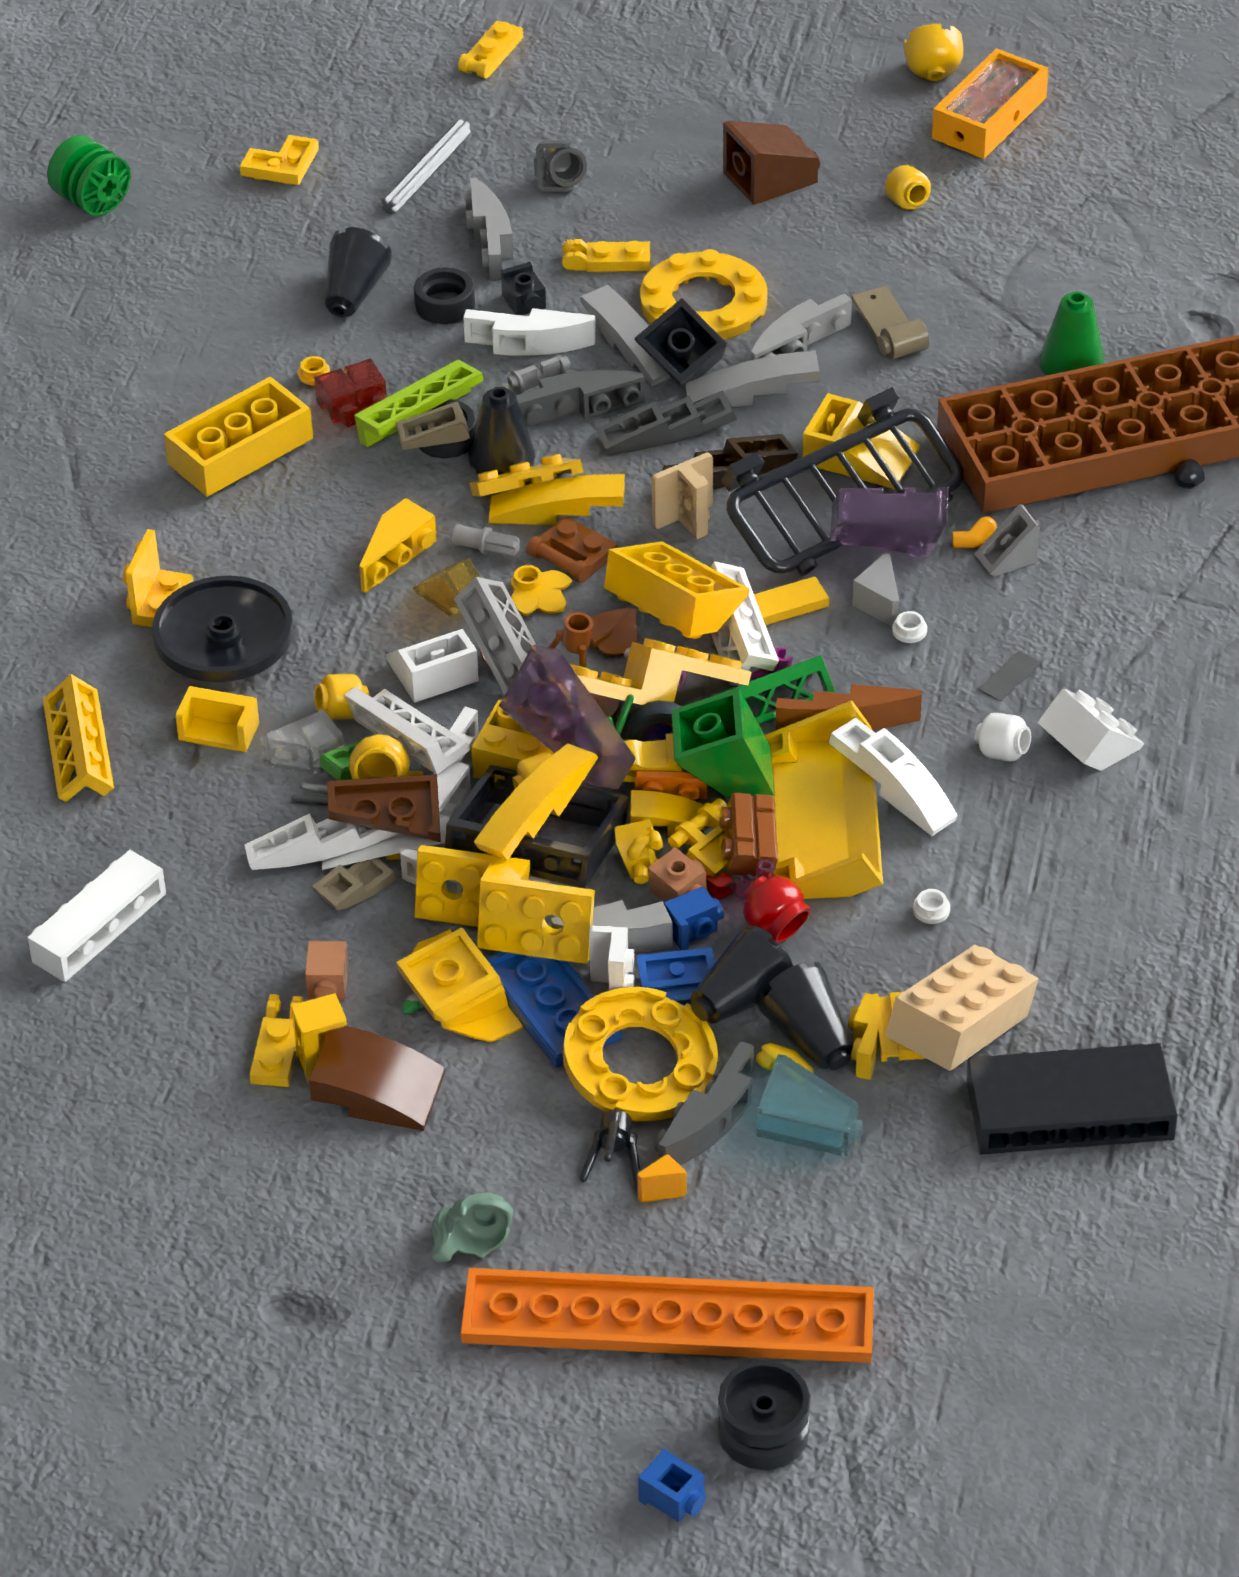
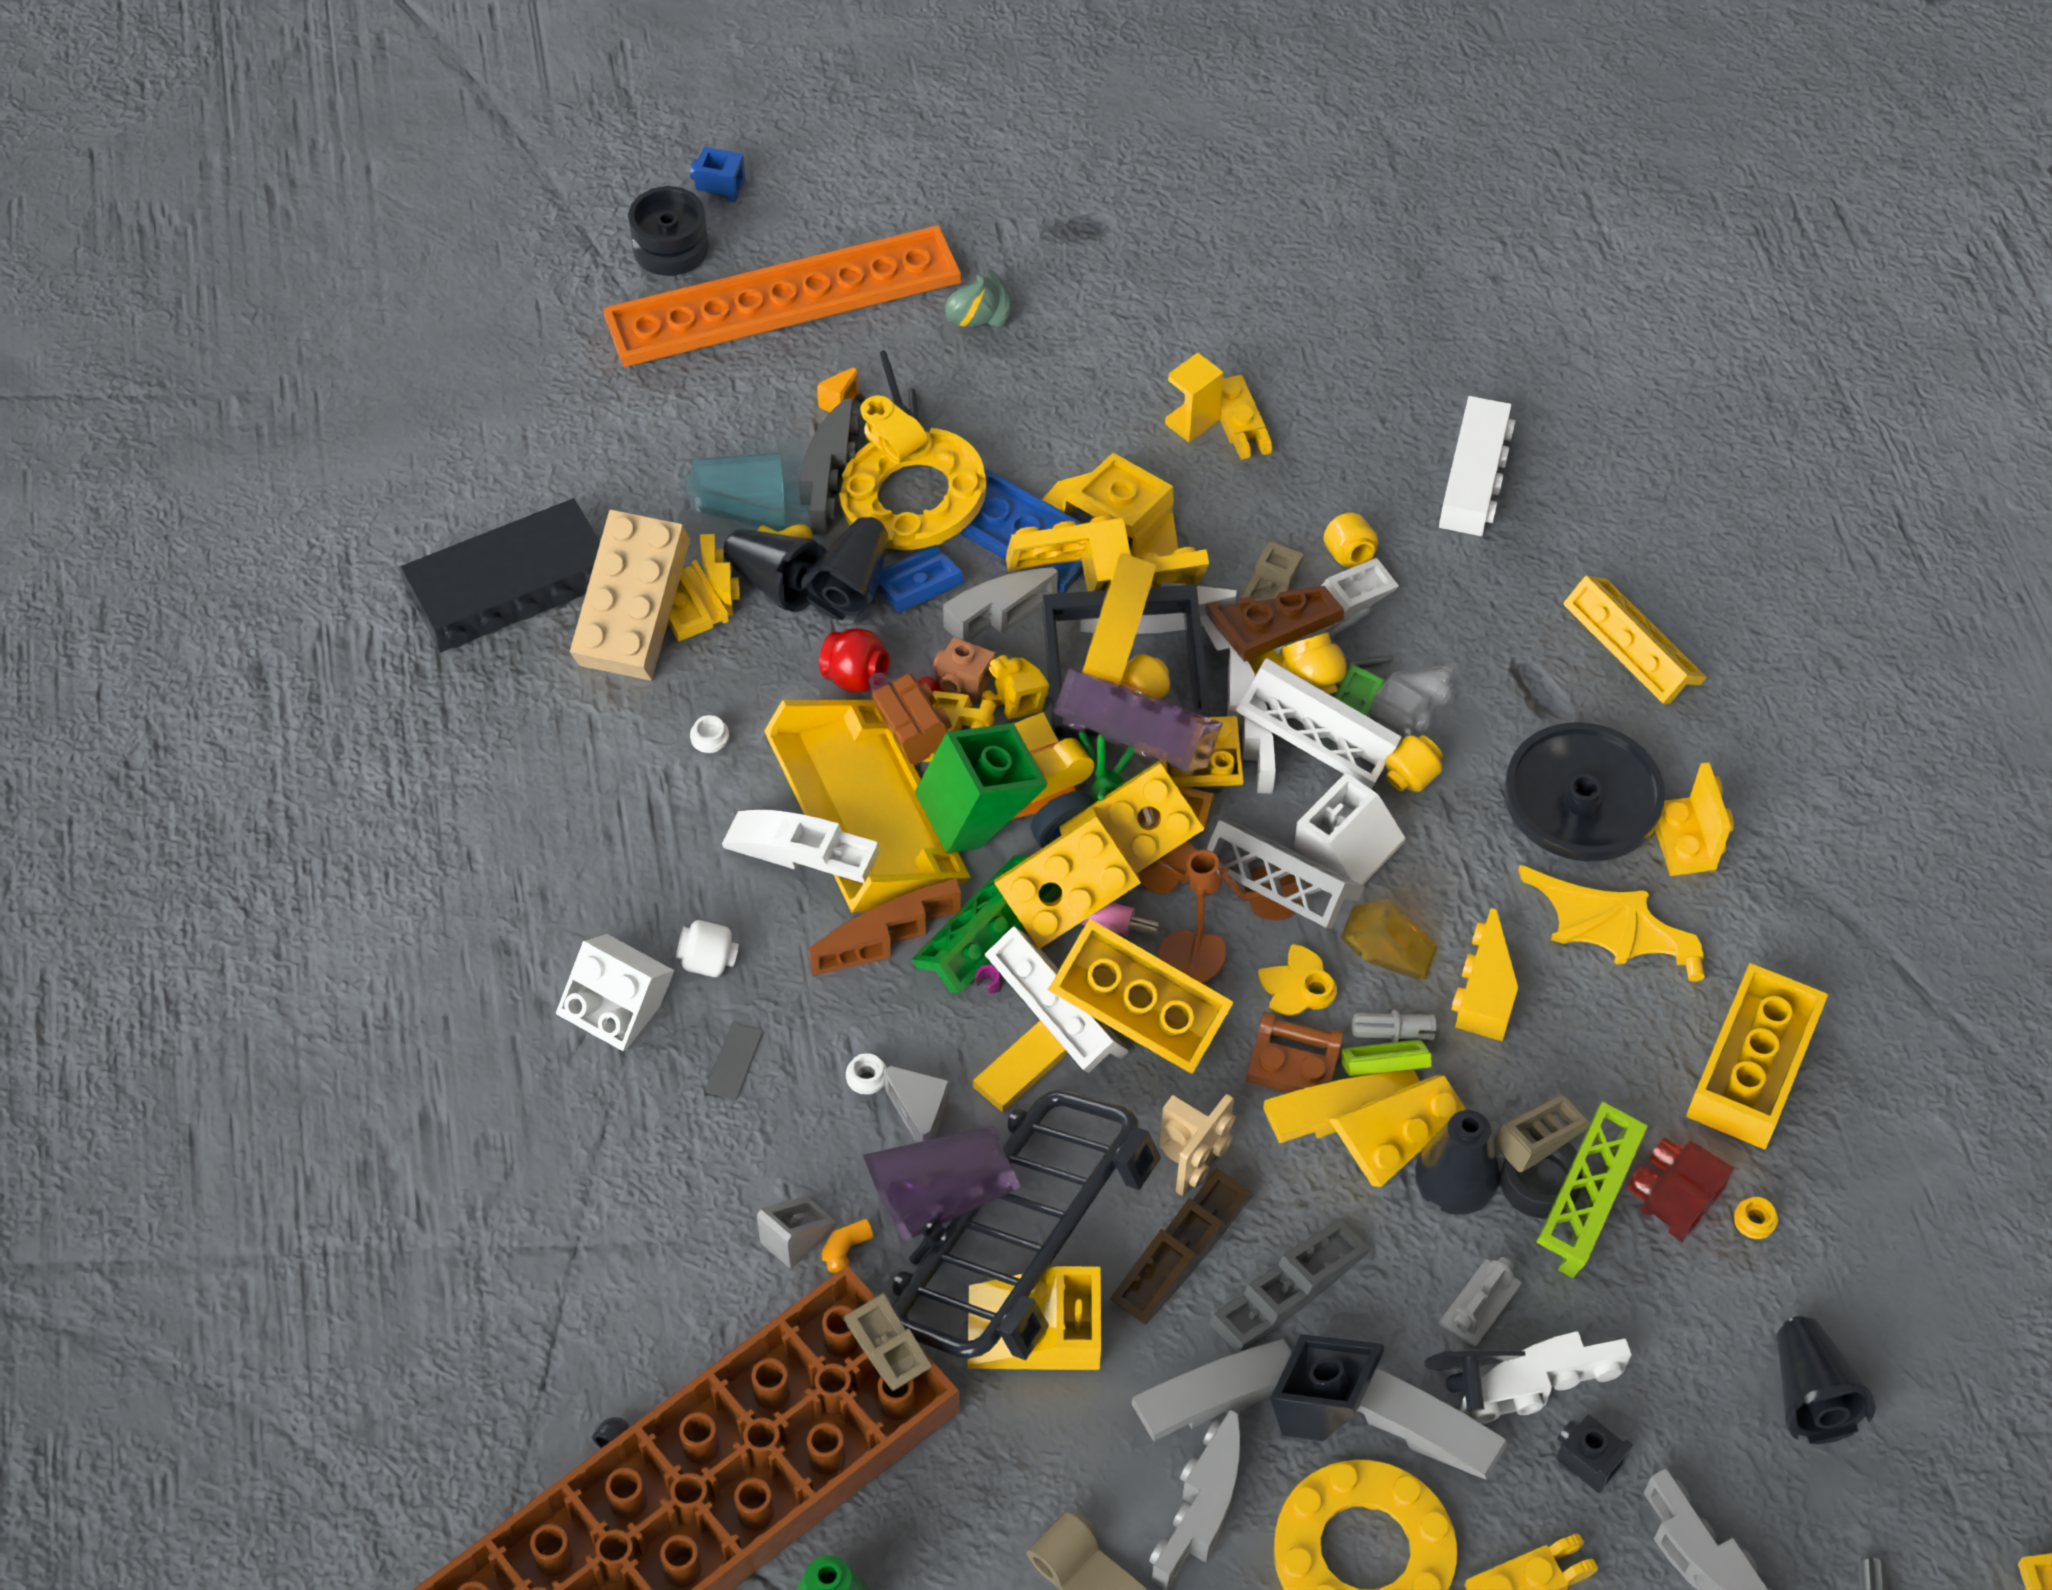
camera: 155 degrees right, 10 degrees up
yellow panel [175,686,259,752] -> none
nougat brick [305,941,349,1000] -> none
reddish brown slope [309,1026,445,1131] -> none
black tyre [414,267,475,324] -> none
dark grey slope [516,370,645,427] -> none
white bracket [589,926,635,990] -> none
blue brick [664,887,724,950] -> none
none -> dark tan slope [844,1293,932,1391]
none -> yellow piece [860,395,927,463]
none -> yellow head [1323,512,1378,568]
none -> lime tile [1340,1039,1432,1076]
none -> black shield [1424,1351,1526,1411]
none -> yellow animal [1518,865,1705,982]

